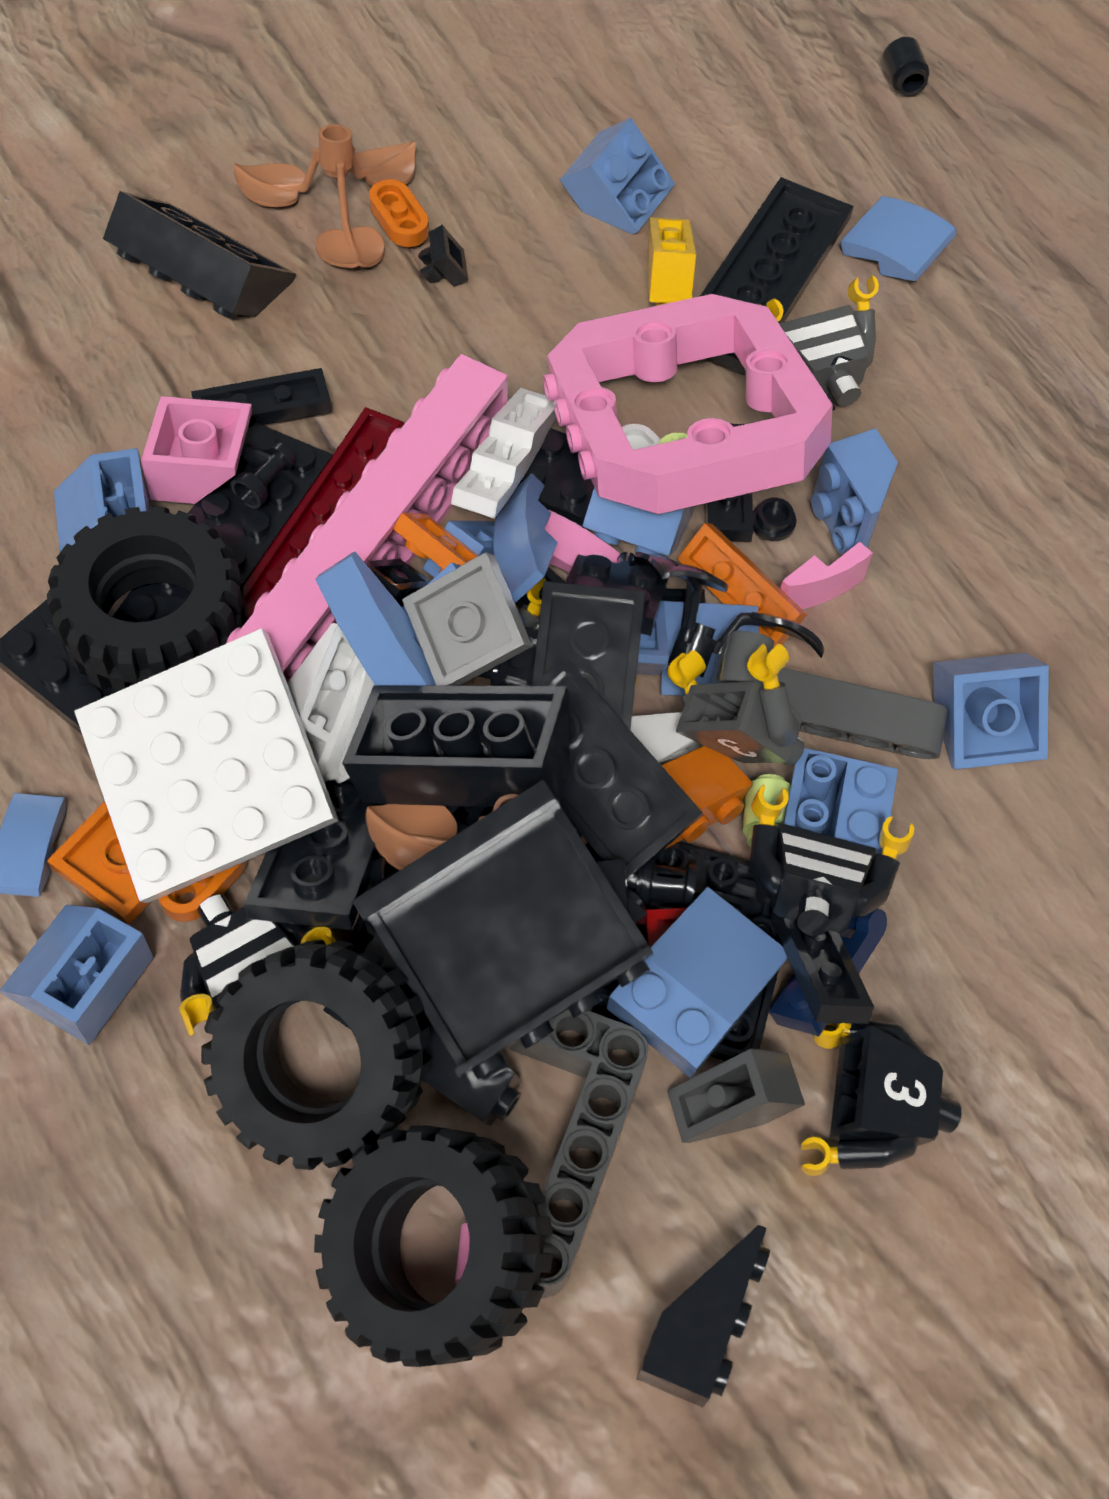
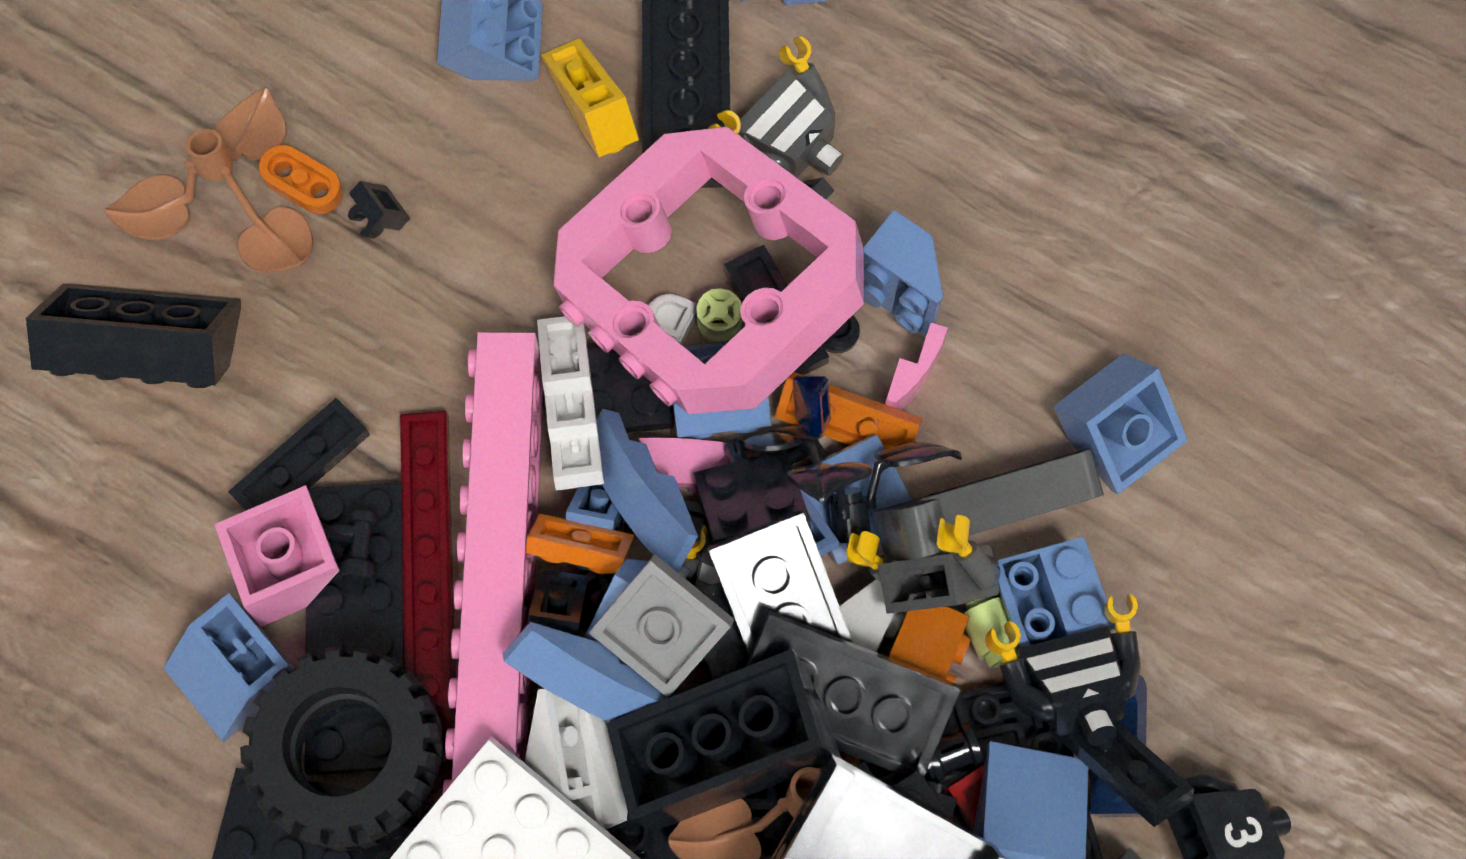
camera: 25 degrees left, 10 degrees up
none -> clear blue slope [793,376,831,437]

